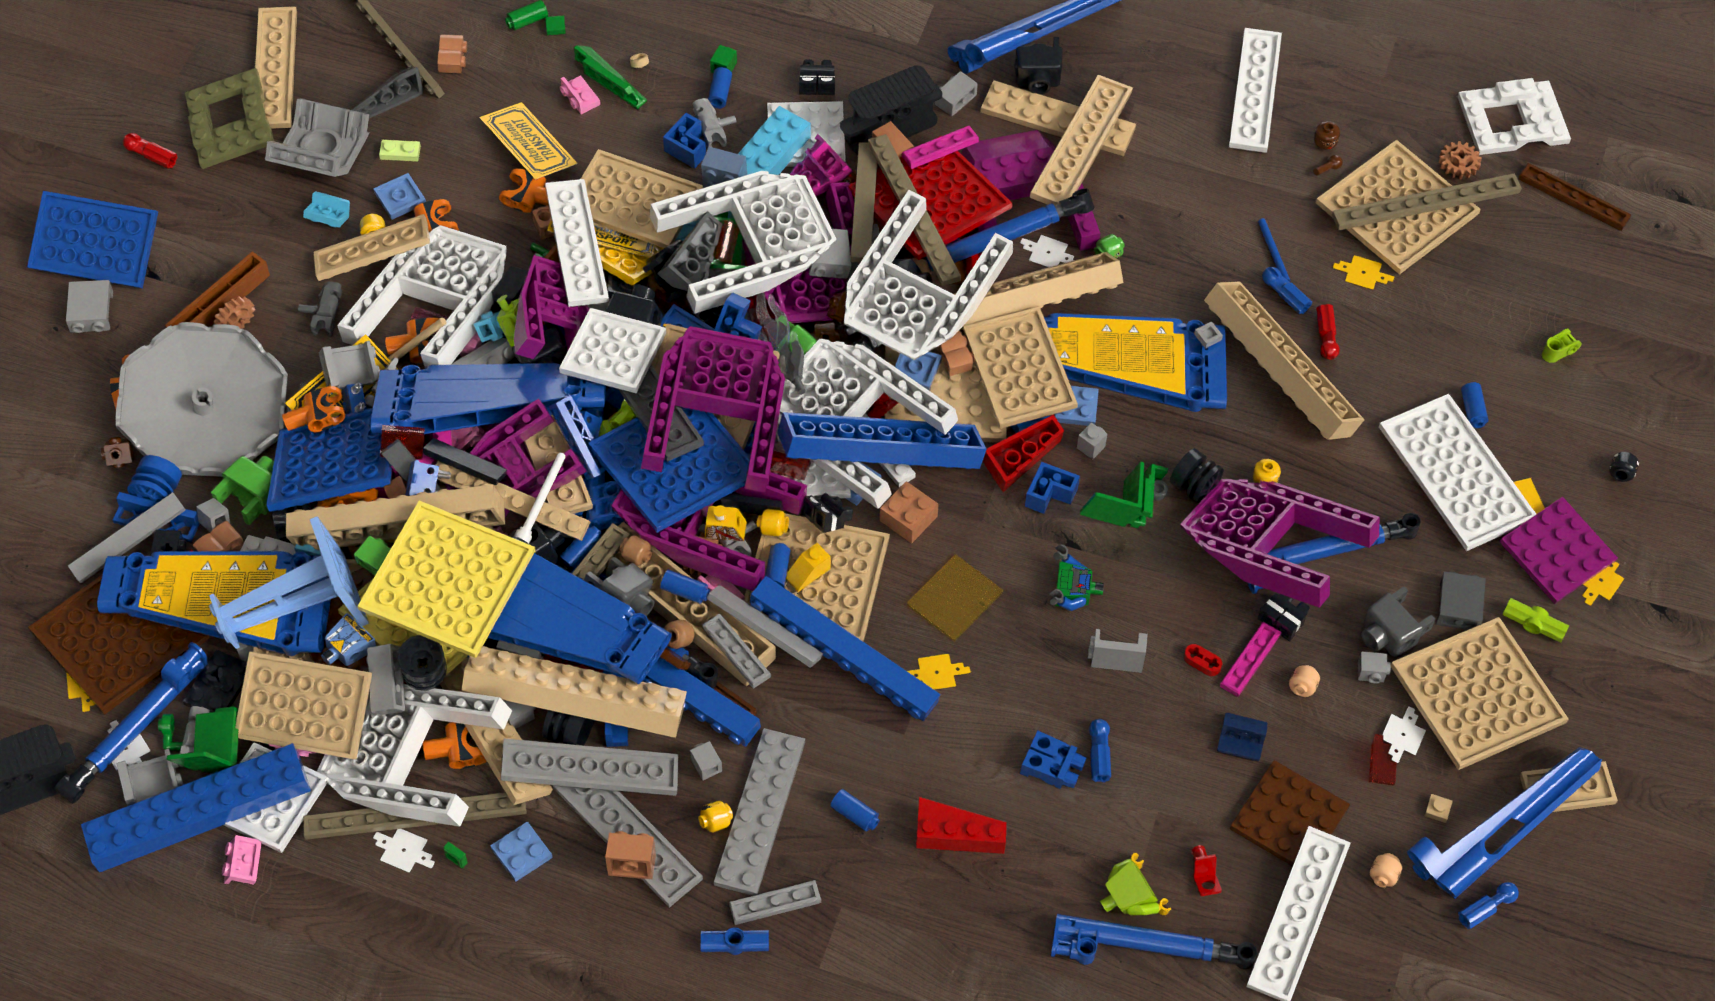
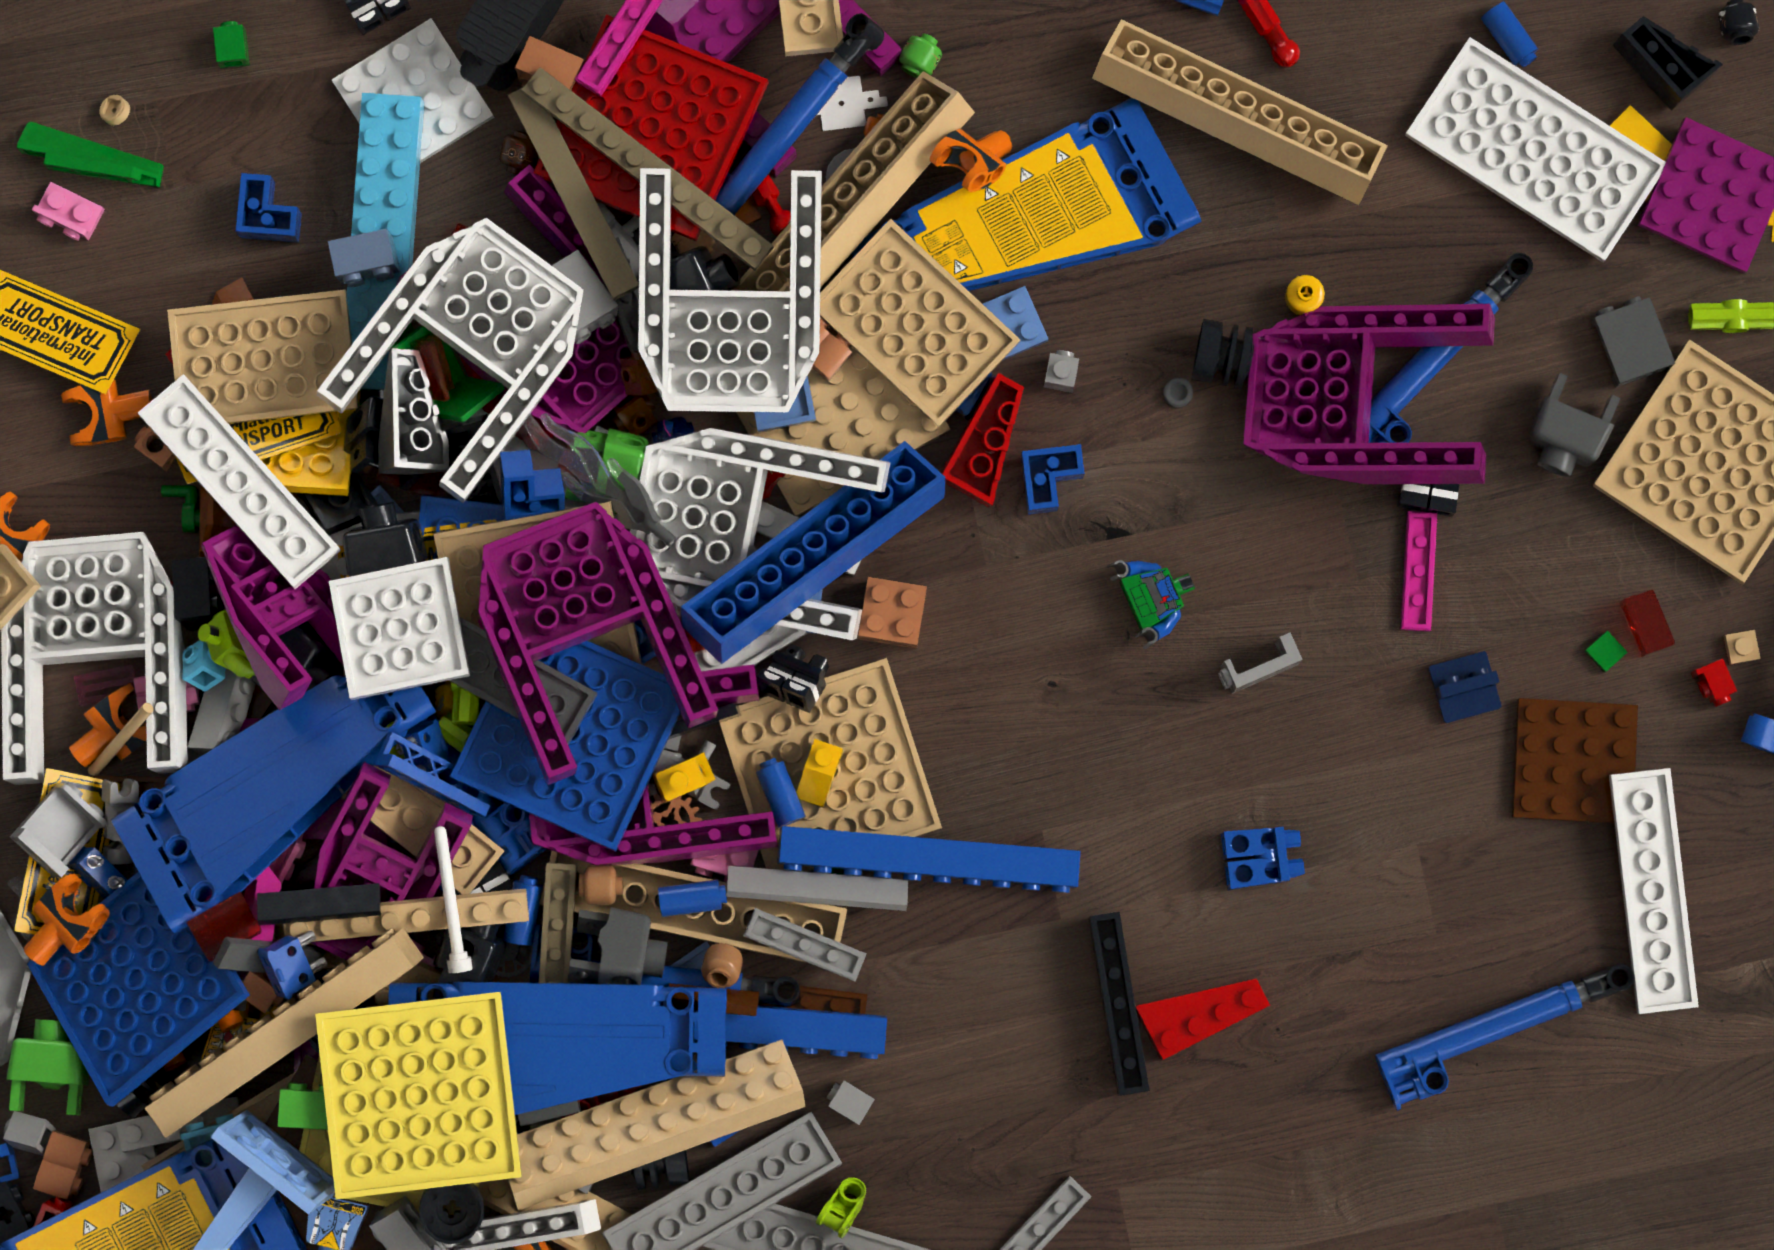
camera: 30 degrees left, 25 degrees up
light grey piece [693,98,736,149] -> none
yellow head [698,800,733,832] -> none
blue brick [708,67,732,109] -> none
light grey plate [714,728,805,896] -> none
yellow head [757,509,789,537] -> none
dark pink wedge [789,134,853,196] -> none
blue brick [830,789,880,832] -> none
clear yellow piece [907,554,1004,642] -> none
yellow piece [907,654,970,690] -> none
green piece [1080,461,1168,528] -> none
blue piece [1089,719,1111,782] -> none
lime torso [1100,853,1171,916] -> none
red beam [1184,644,1222,676] -> none
red bracket [1192,845,1222,896] -> none
light grey plate [1194,321,1223,348] -> none
light nougat head [1289,665,1320,697] -> none
light grey brick [1358,652,1391,683] -> none
light nougat head [1370,853,1402,888] -> none
white piece [1381,706,1426,763] -> none
none -> lime piece [816,1178,866,1239]
none -> orange connector [930,129,1012,192]
none -> black brick [1088,911,1150,1096]
none -> green tile [1585,630,1628,673]
none -> black wedge [1613,16,1723,111]
none -> red brick [1691,658,1737,707]

